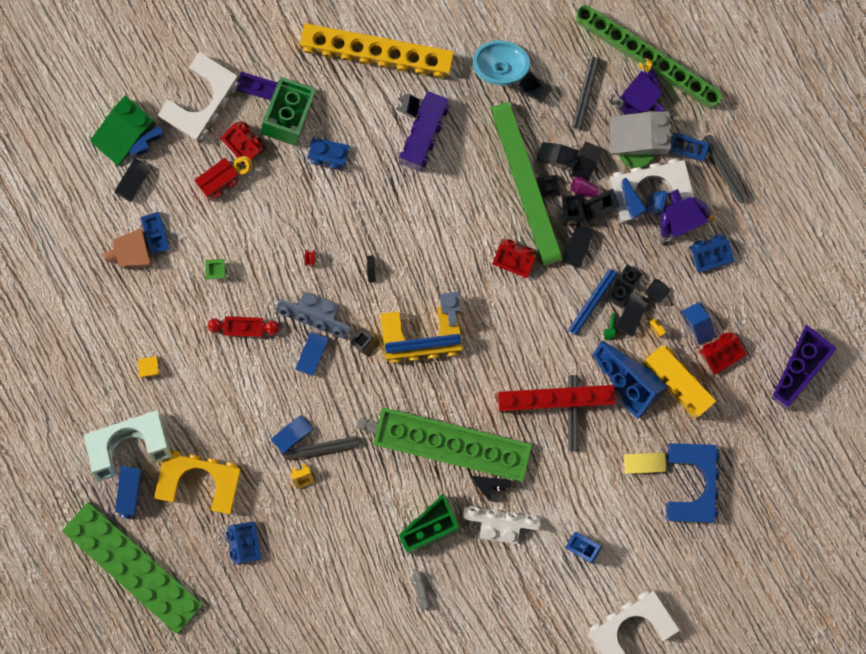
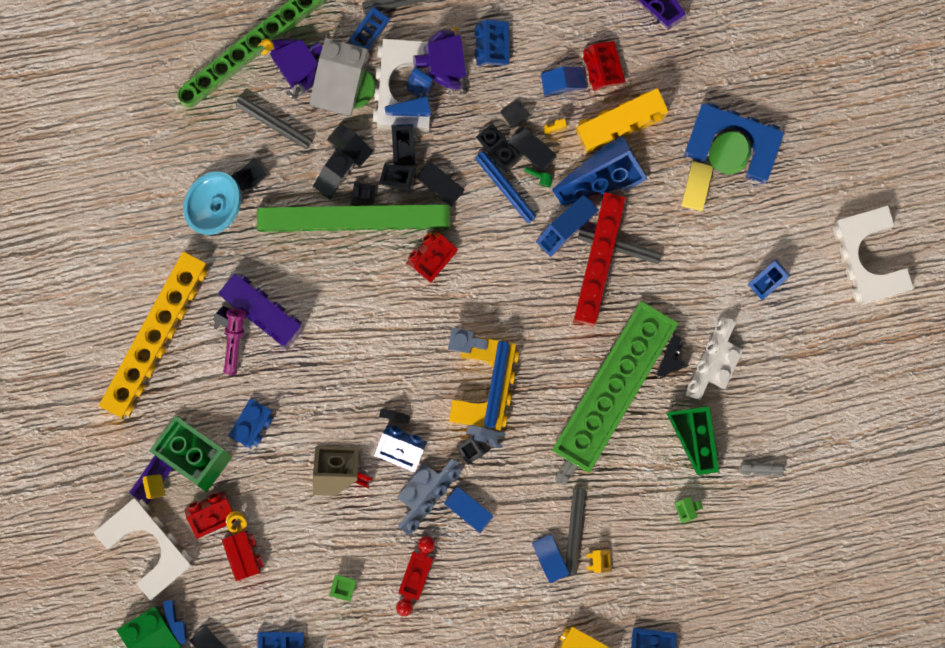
camera: 75 degrees left, 0 degrees up
magenta cone [570,176,600,197] -> none
none -> yellow slope [142,475,166,499]
none -> magenta pin [223,309,246,375]
none -> dark tan slope [313,446,359,496]
none -> bracket [374,426,427,472]
none -> sand blue plate [466,425,505,448]
none -> blue slope [536,195,599,257]
none -> bright green tile [674,497,703,523]
none -> bright green tile [709,132,752,175]

